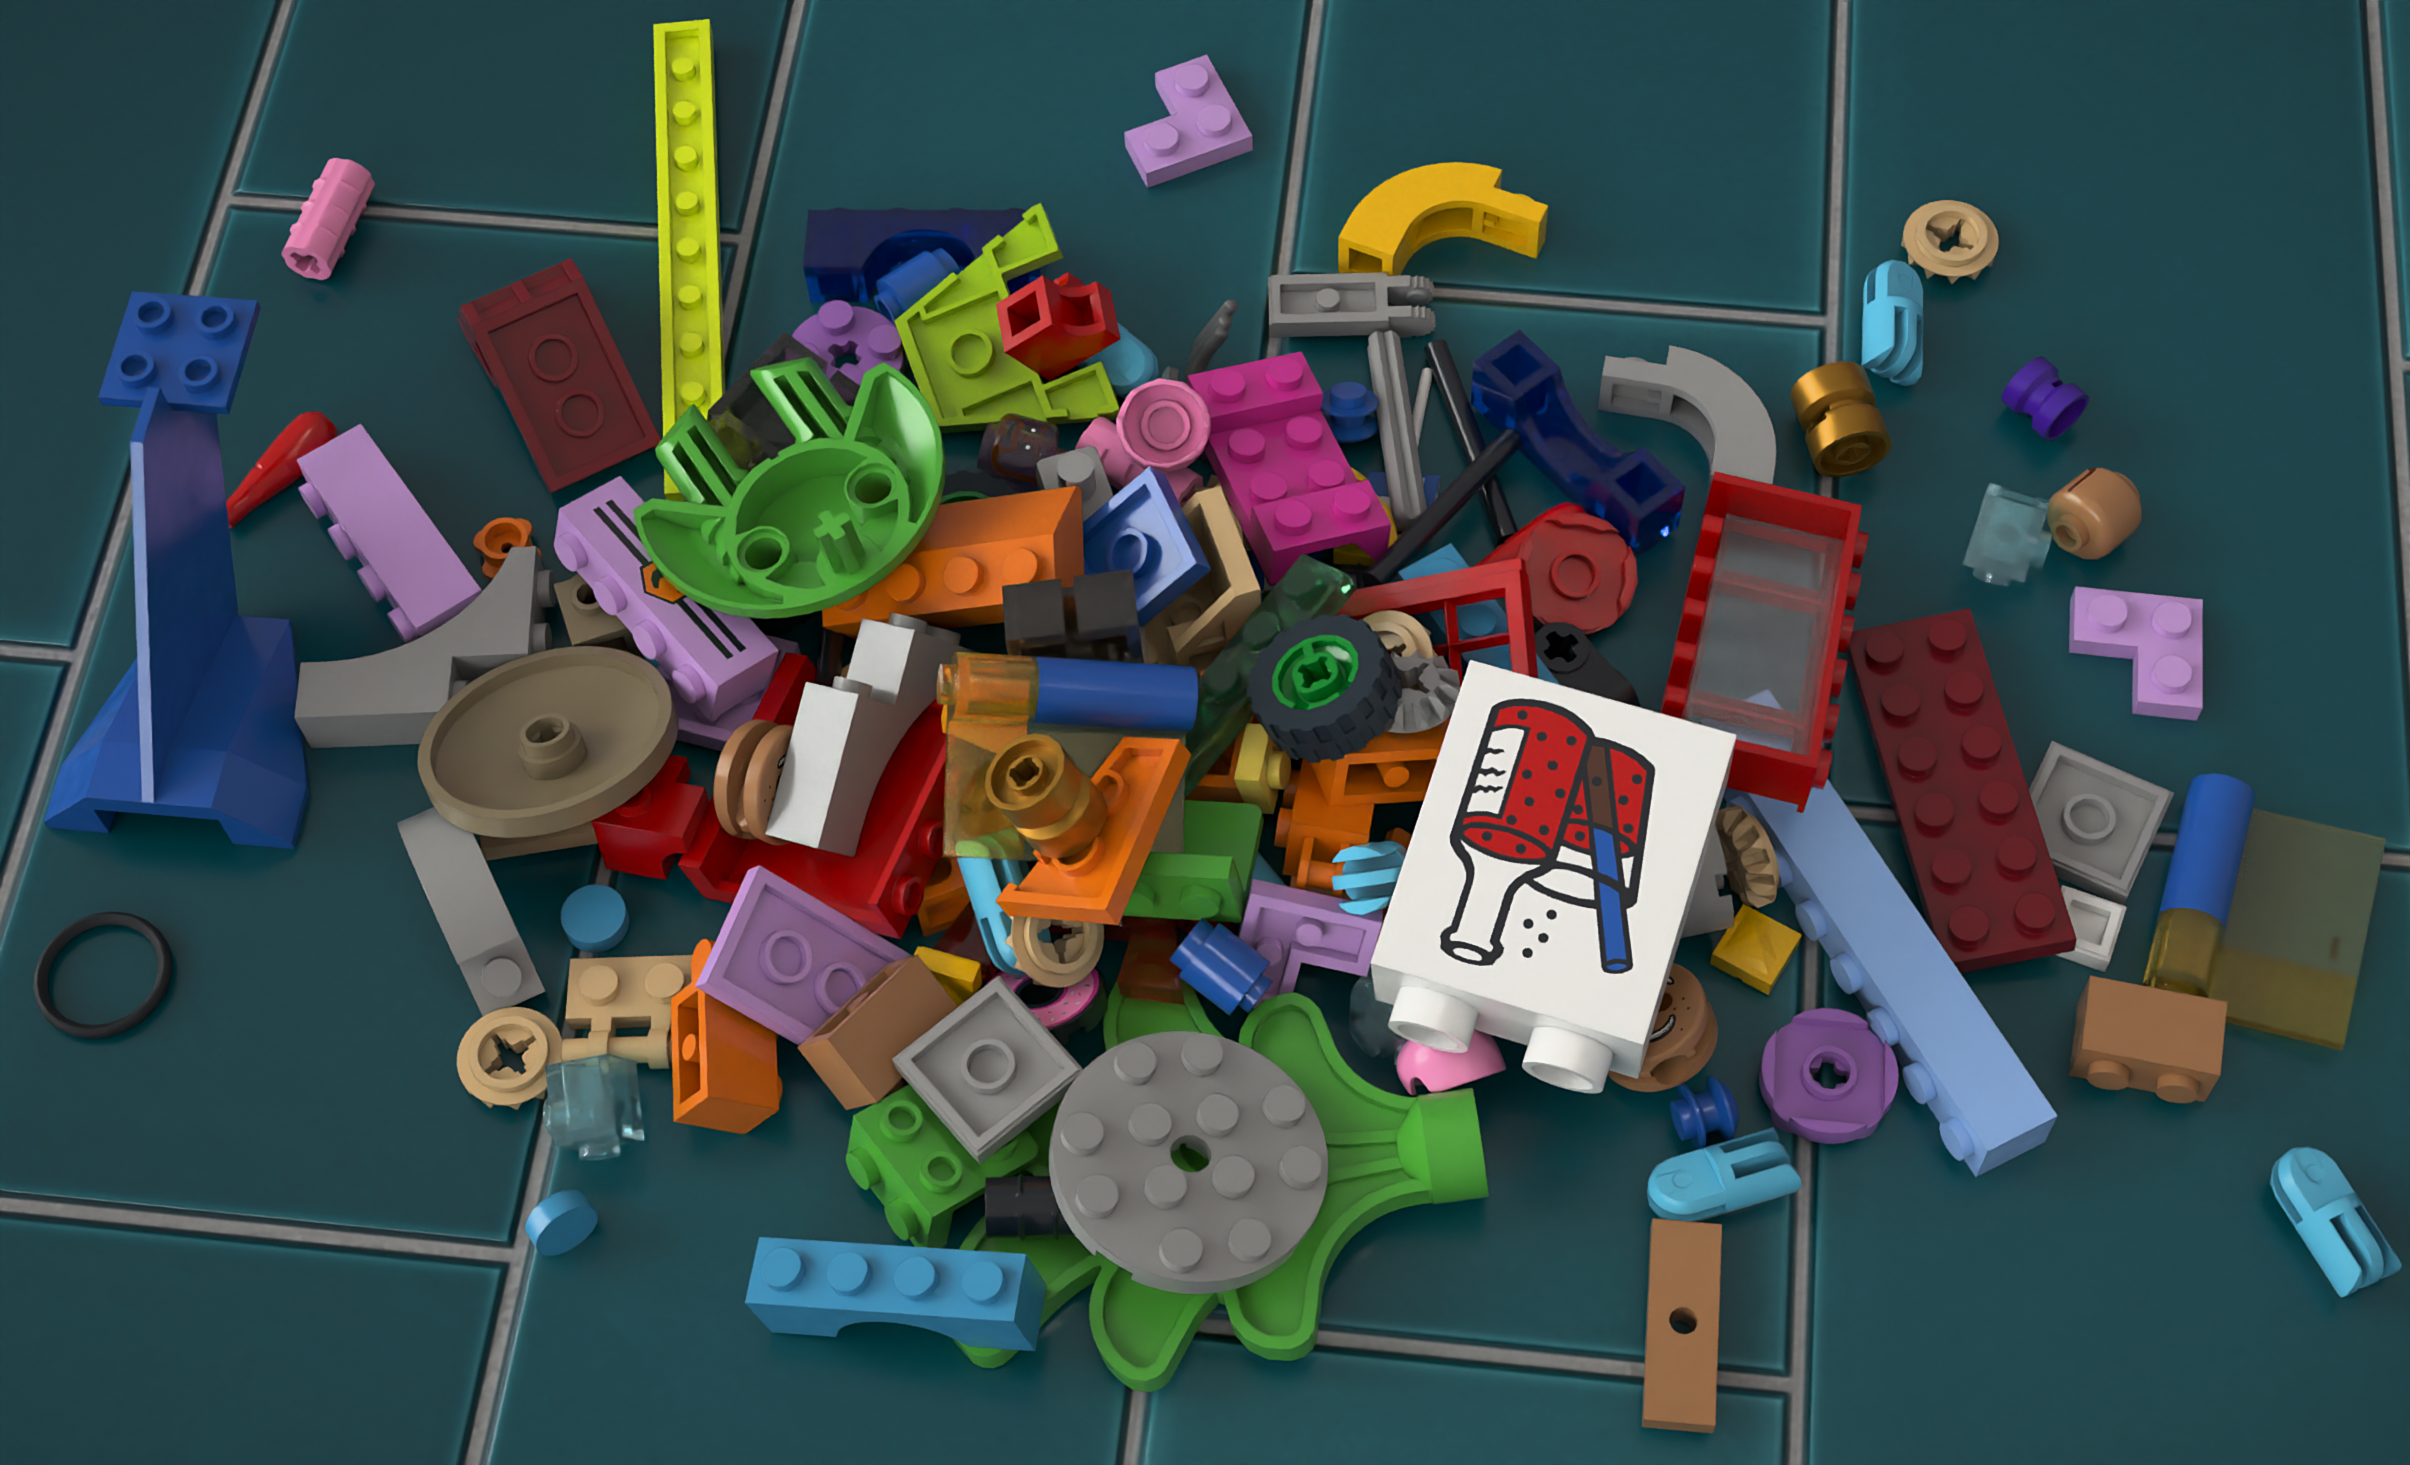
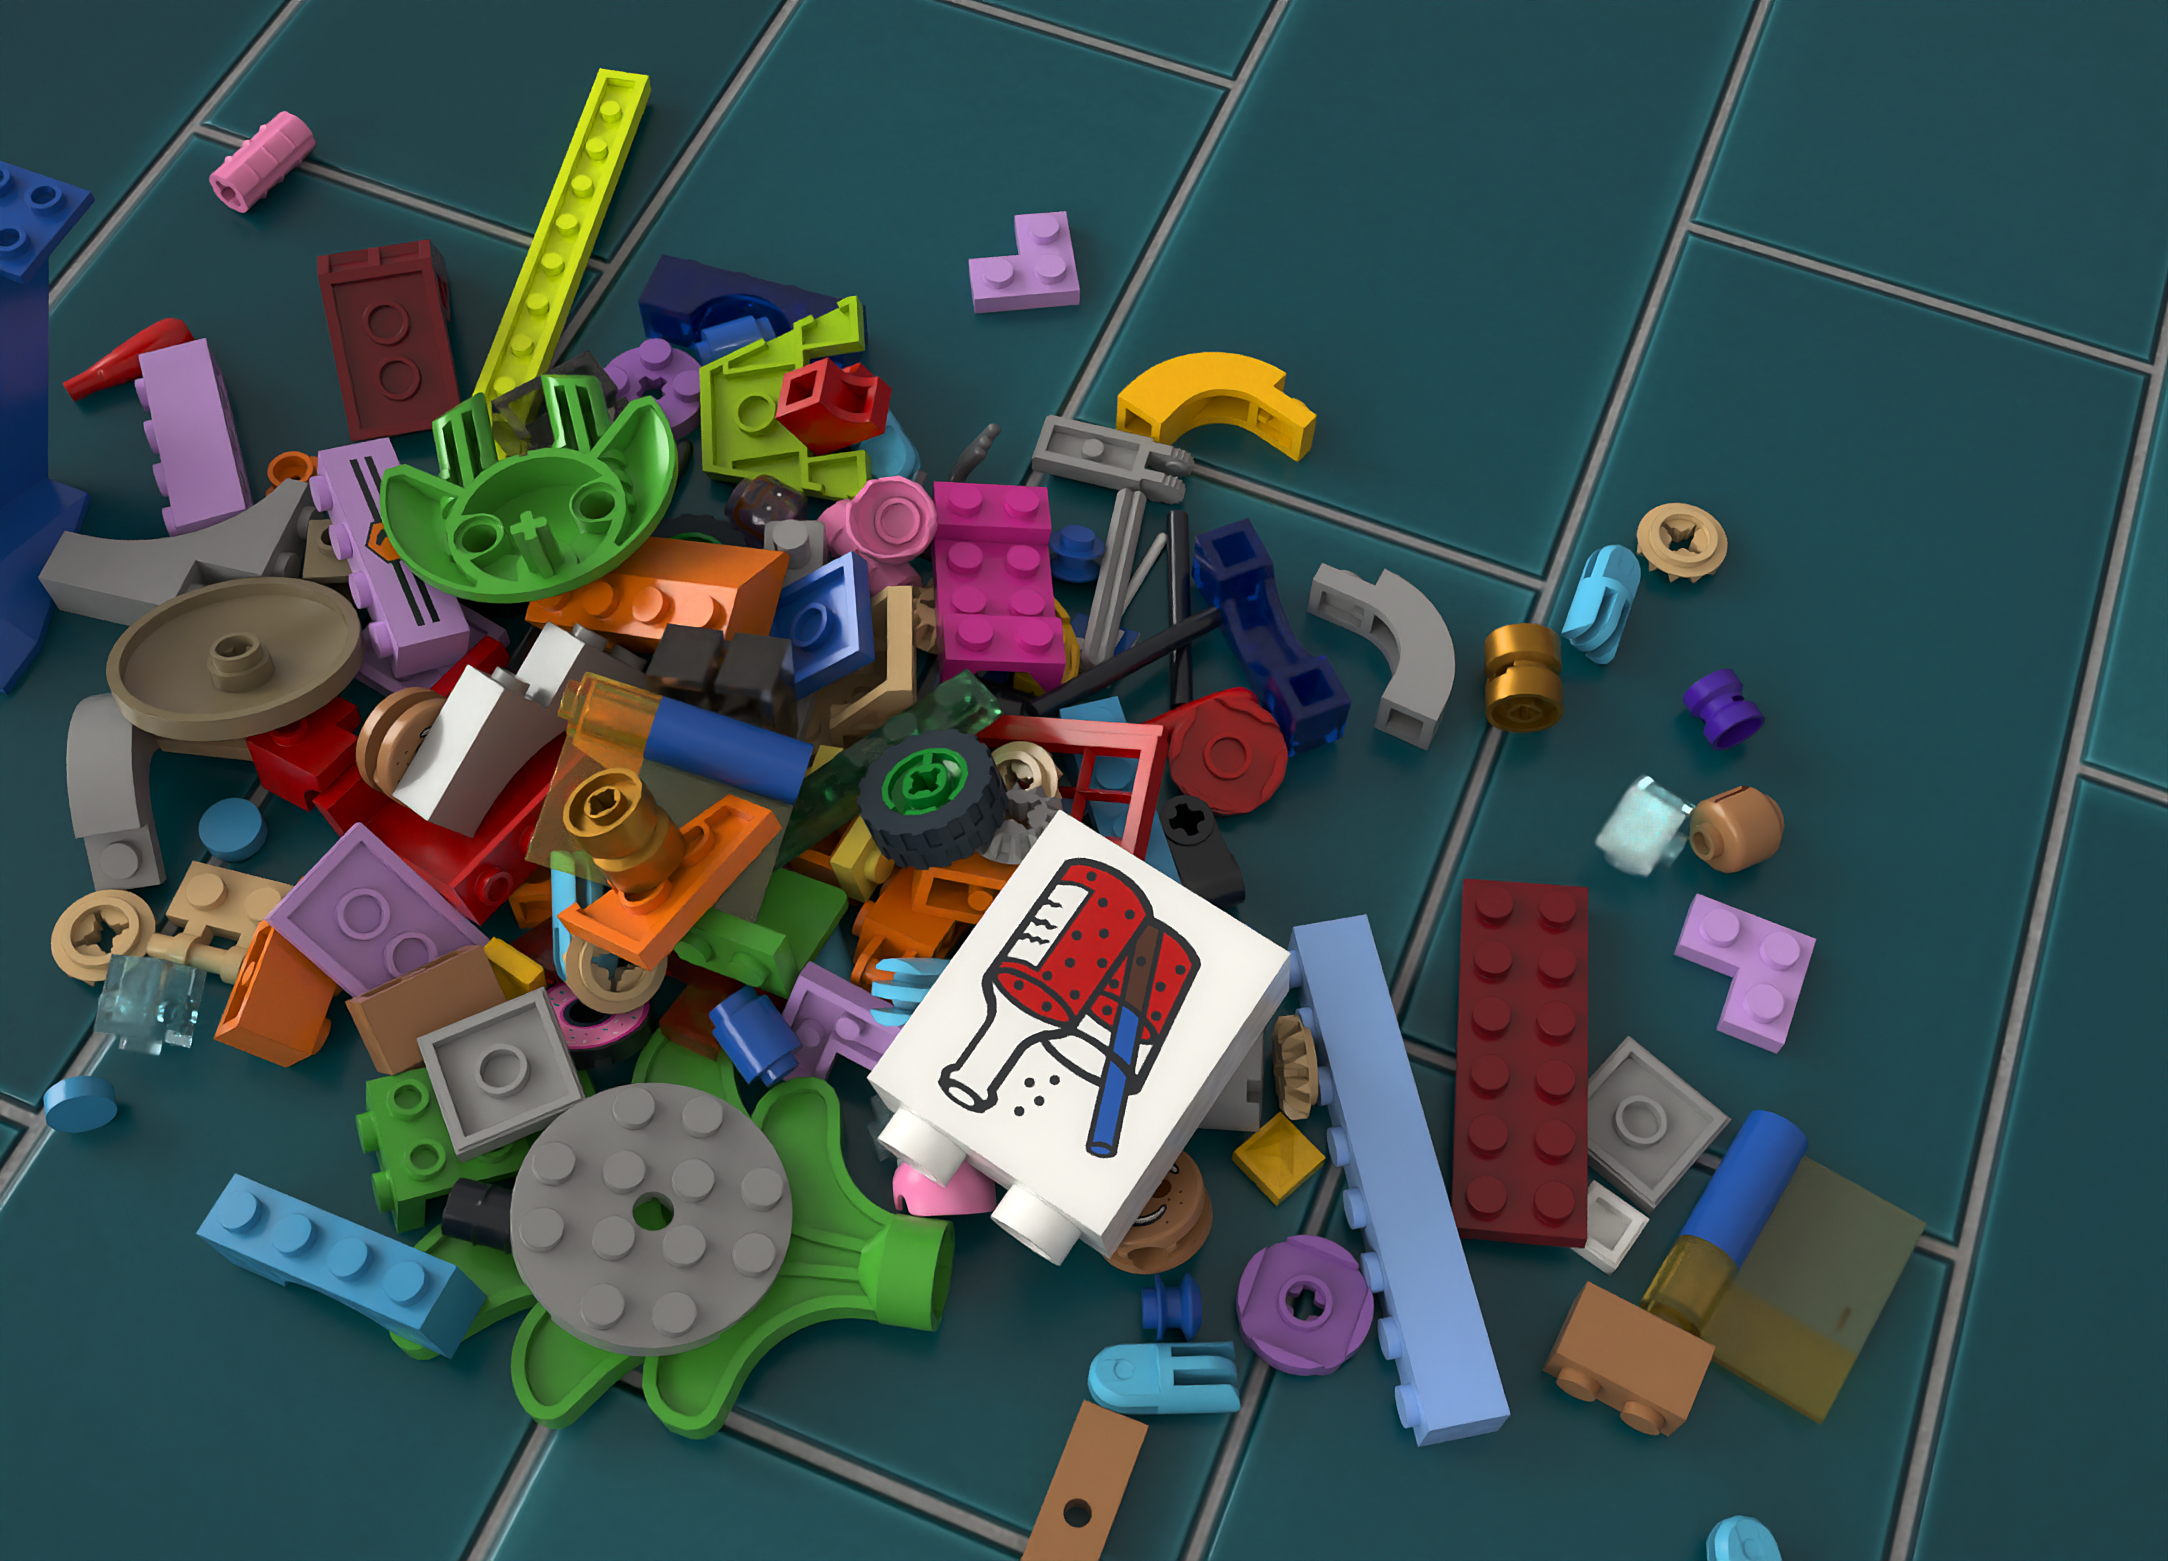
camera: 10 degrees right, 0 degrees up
window [1660,472,1869,813] -> none

